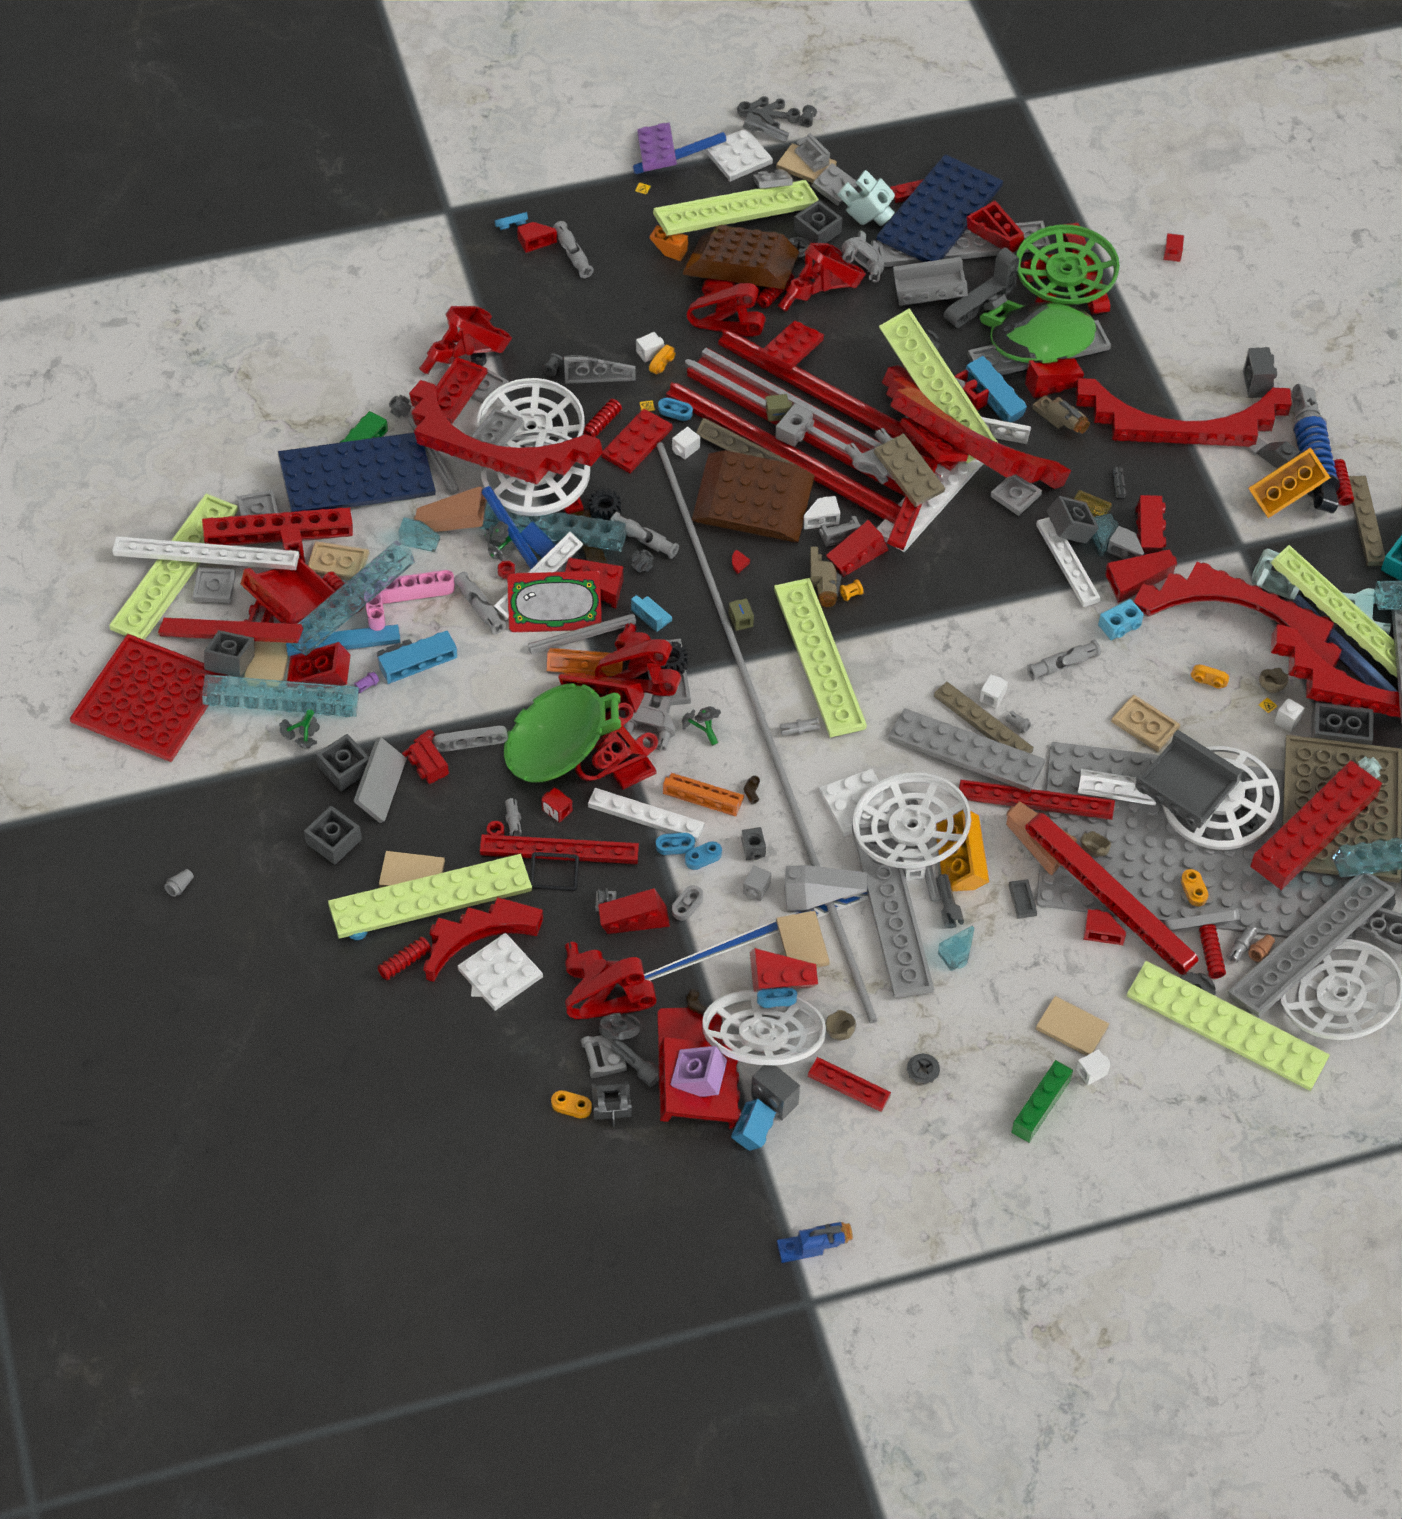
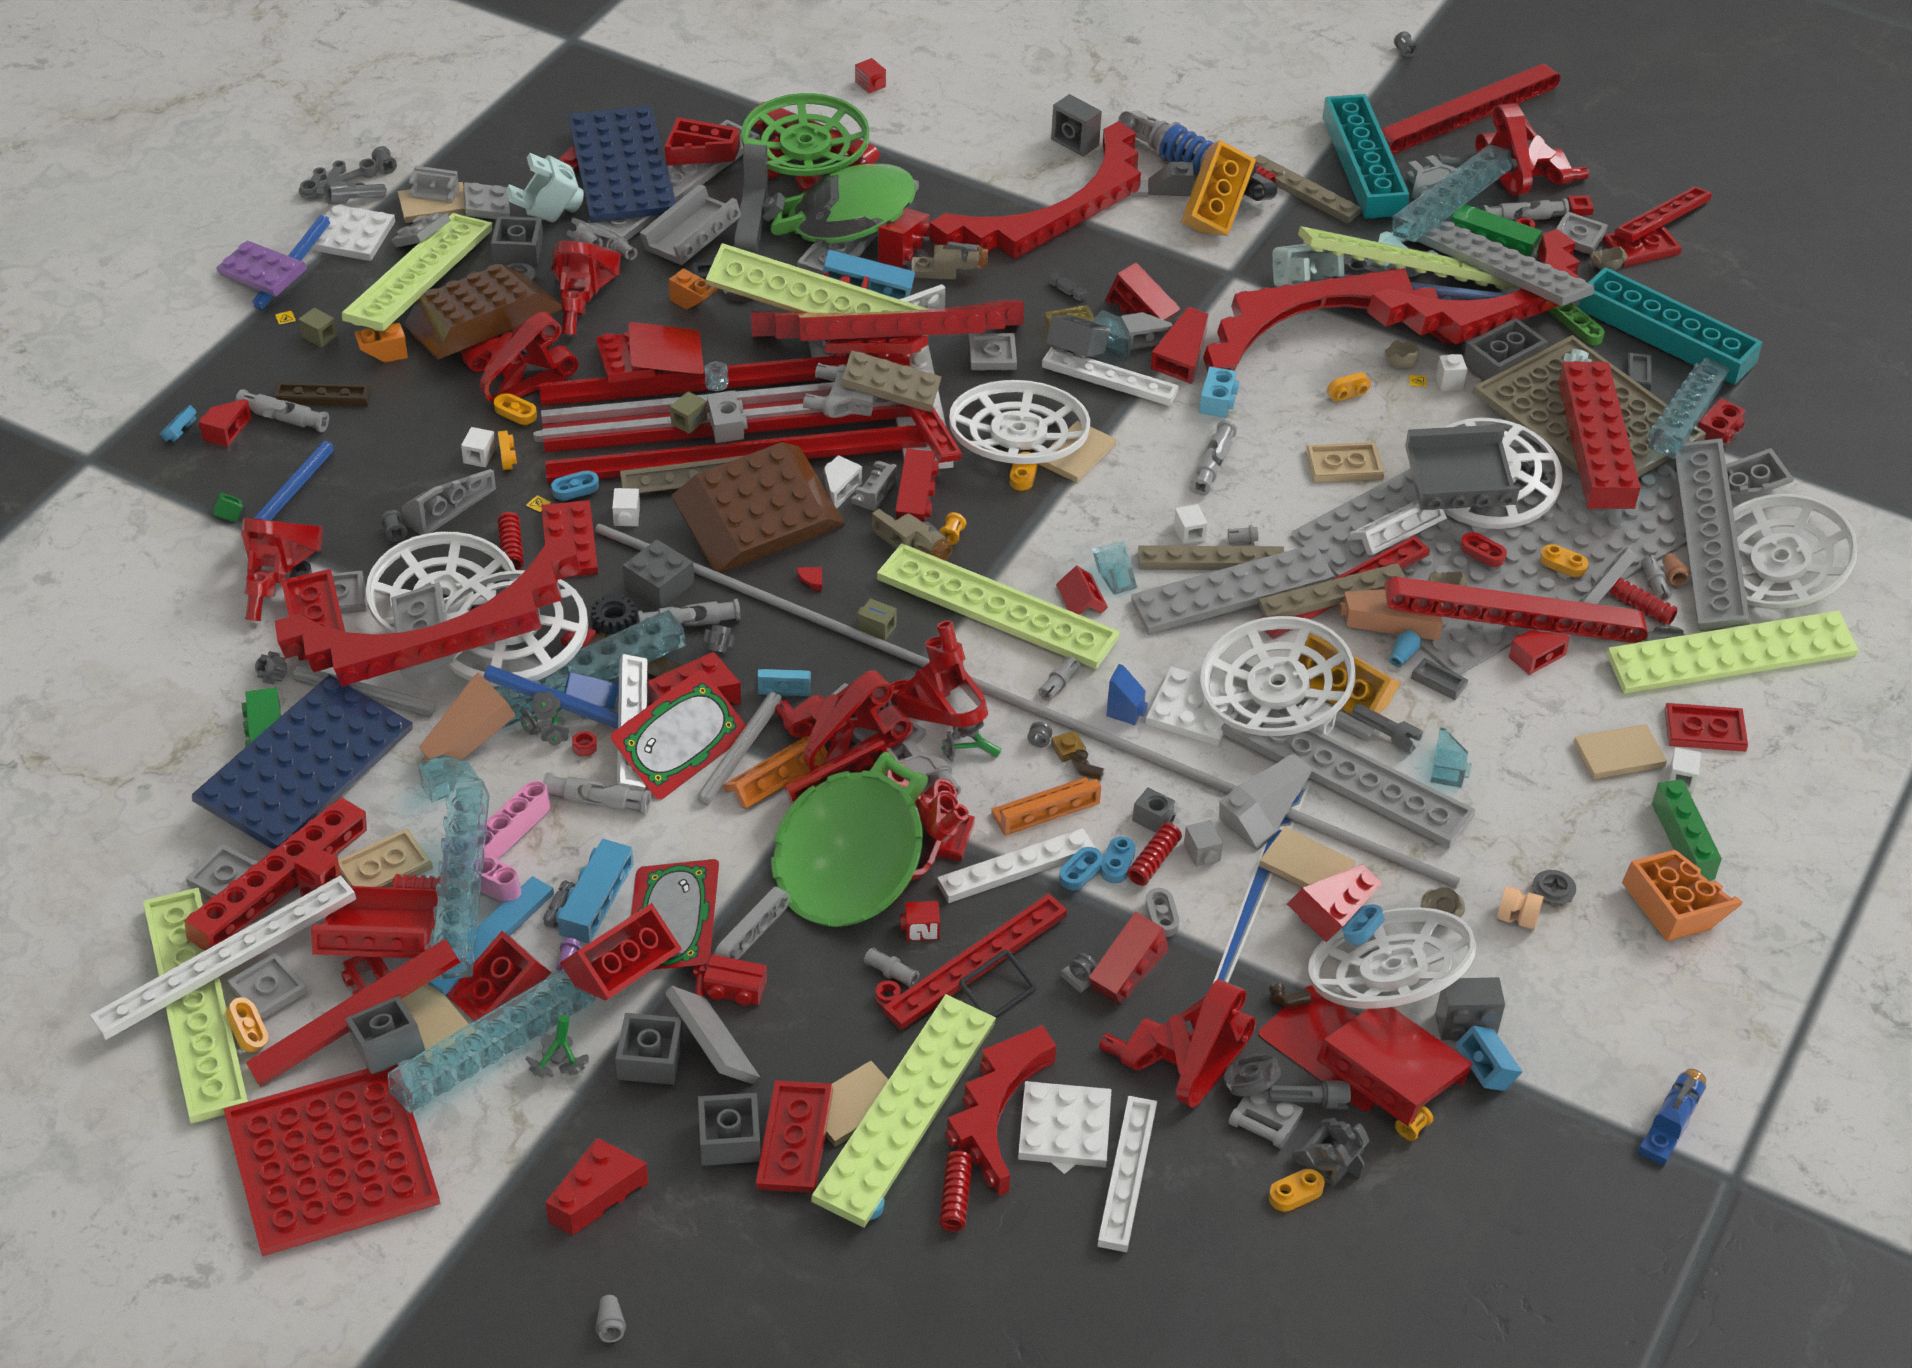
camera: 45 degrees left, 10 degrees down
lavender slope [671,1046,727,1097] -> none
red plate [808,1057,891,1112] -> none
none -> green slope [212,492,243,522]
none -> light orange plate [226,997,268,1053]
none -> blue axle [254,441,334,520]
none -> dark brown tile [273,382,371,406]
none -> olive brick [298,308,337,347]
none -> light orange plate [494,394,537,425]
none -> red wedge [546,1138,649,1235]
none -> red slope [560,903,682,1001]
none -> dark grey brick [623,540,694,608]
none -> red sticker [628,322,704,374]
none -> sticker [631,859,719,970]
none -> orange slope [669,268,718,309]
none -> clear light blue wheel [704,361,729,391]
none -> red plate [756,1080,833,1193]
none -> red connector [890,620,988,727]
none -> white dish [949,380,1090,464]
none -> light orange plate [1010,452,1038,491]
none -> dark grey bush [1027,722,1053,748]
none -> tan tile [1038,420,1117,483]
none -> pearl gold plate [1051,730,1086,762]
none -> red panel [1056,565,1108,615]
none -> clear light blue slope [1092,541,1137,595]
none -> white plate [1097,1096,1157,1252]
none -> blue slope [1106,664,1148,725]
none -> red piece [1127,823,1182,886]
none -> dark tan plate [1258,563,1406,618]
none -> dark azure cone [1388,630,1421,667]
none -> light orange bush [1395,1106,1433,1141]
none -> red plate [1460,532,1507,567]
none -> light nougat wheel [1497,885,1544,930]
none -> orange wedge [1622,850,1743,941]
none -> red tile [1664,703,1748,752]

